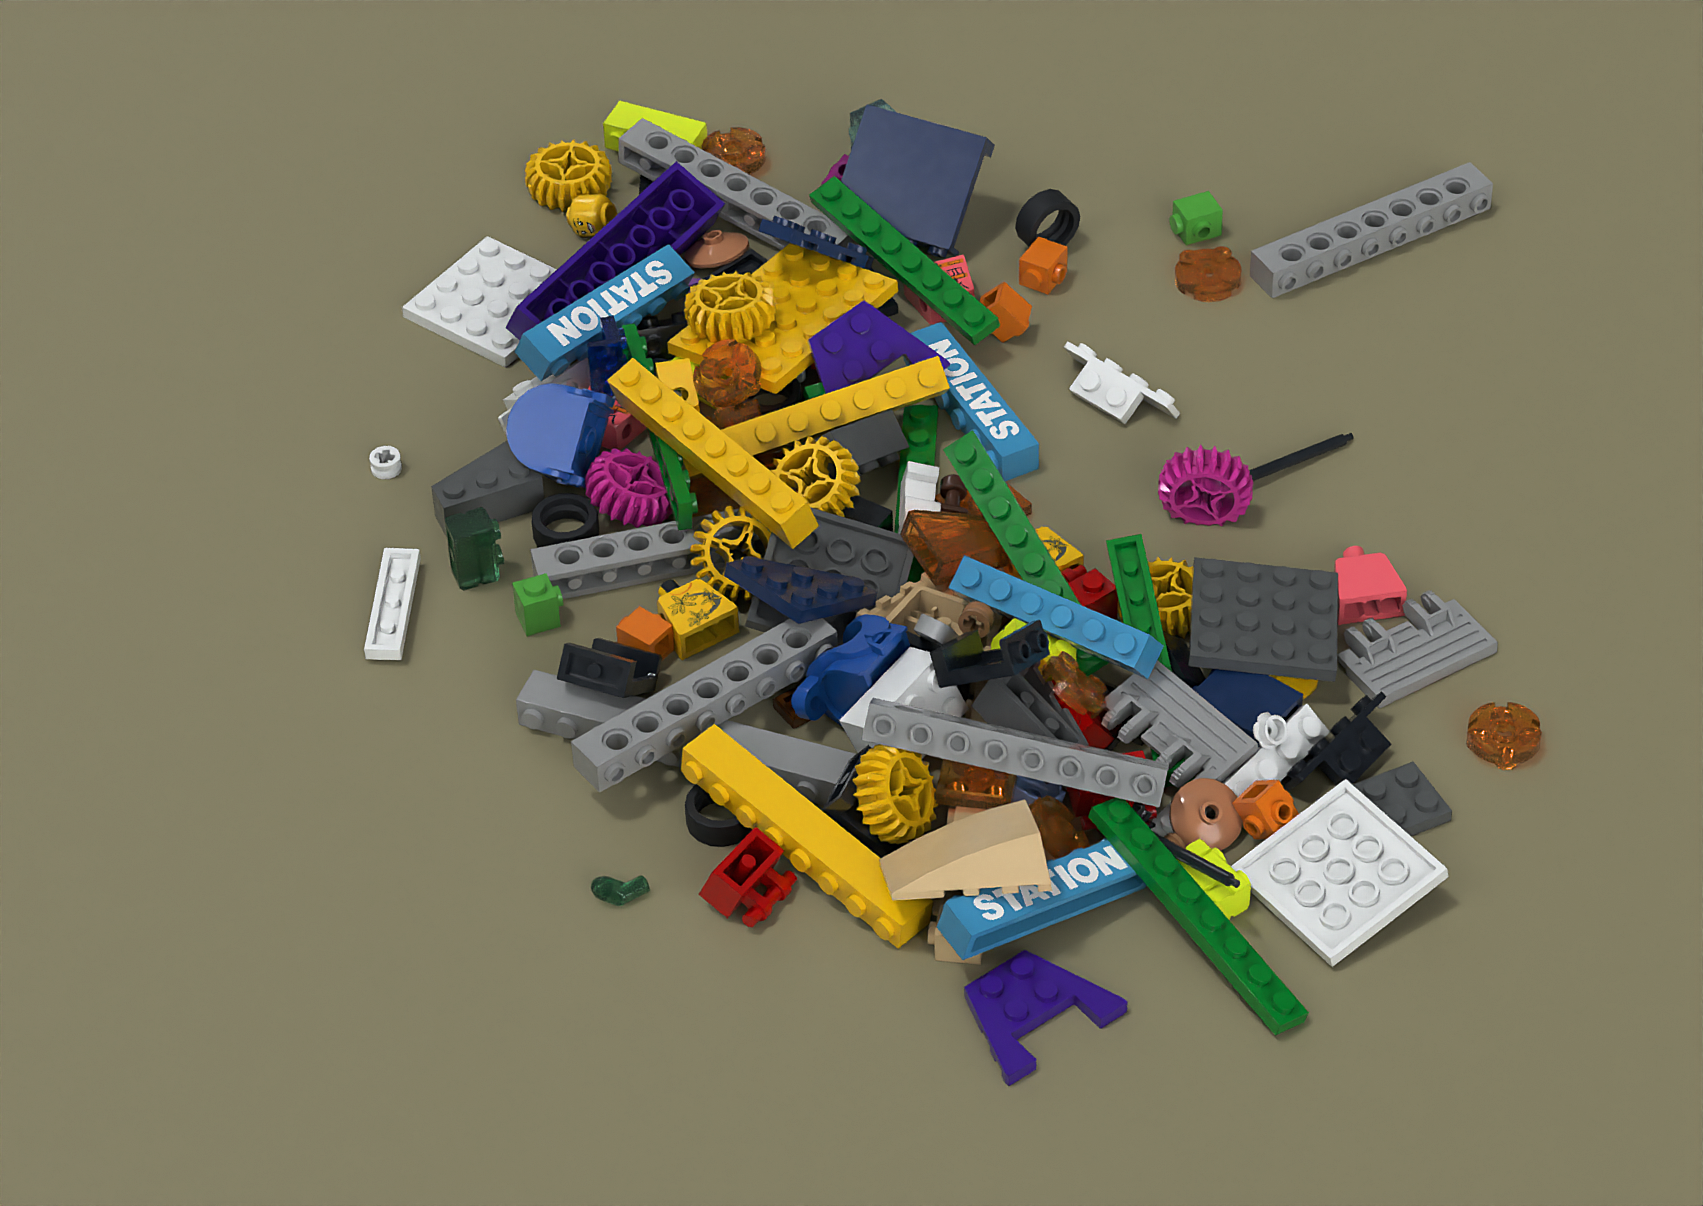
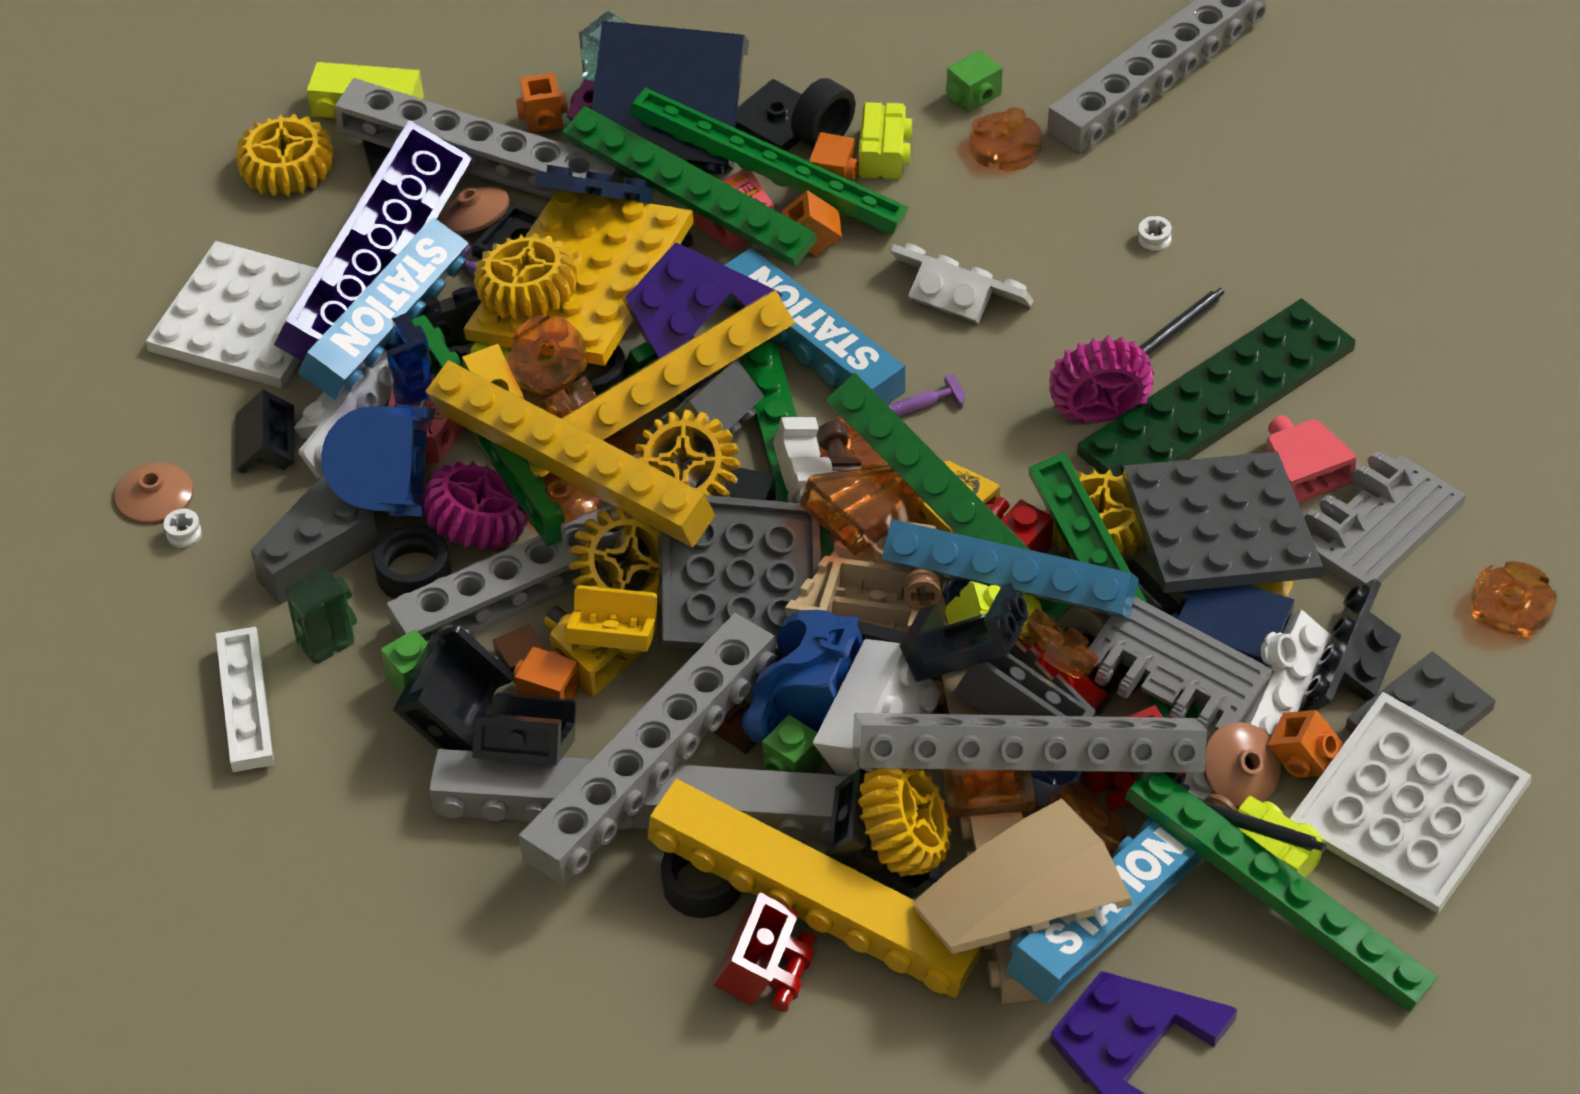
camera: 15 degrees left, 5 degrees up
yellow head [566,194,617,237] -> none
clear green arm [591,875,650,906] -> none
clear orange plate [702,127,766,175] -> none
dark blue plate [724,556,877,624] -> none
light grey beam [914,614,959,646] -> none
none -> nougat dish [114,462,194,524]
none -> black panel [235,389,294,473]
none -> black panel [393,625,514,751]
none -> reddish brown tile [493,624,547,673]
none -> orange brick [516,73,568,133]
none -> yellow bracket [565,585,657,654]
none -> green plate [629,87,908,235]
none -> black plate [735,79,825,152]
none -> bright green brick [762,715,823,773]
none -> neon yellow brick [859,102,913,179]
none -> medium lavender piece [888,373,965,417]
none -> dark green plate [1077,298,1356,477]
none -> white bush [1138,216,1172,251]

